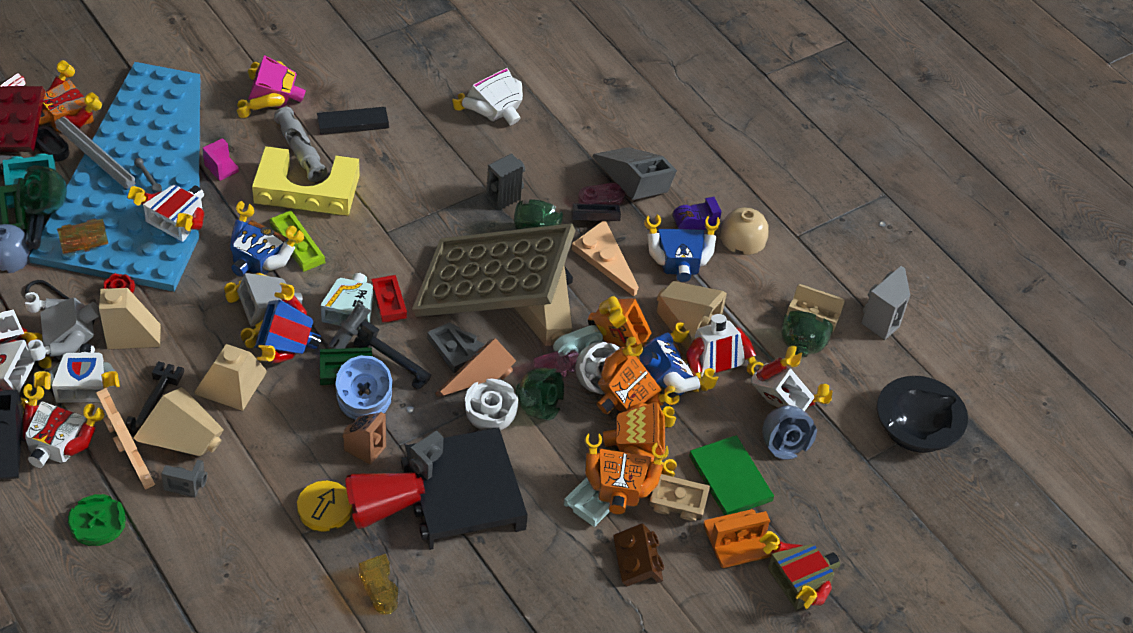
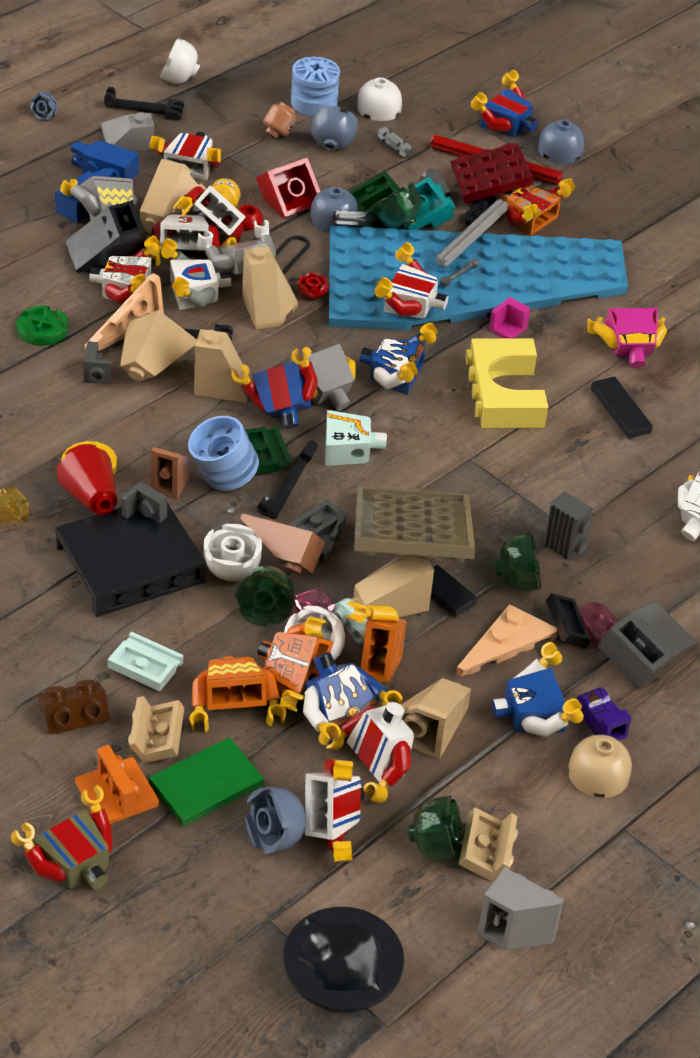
camera: 80 degrees right, 5 degrees down
clear orange hips [57,219,108,254] -> none
lime tile [269,211,325,272] -> none
light grey piece [274,106,327,183] -> none
dark grey pin [328,302,371,349] -> none
red plate [371,275,407,323] -> none
orange torso [585,433,669,514] -> none

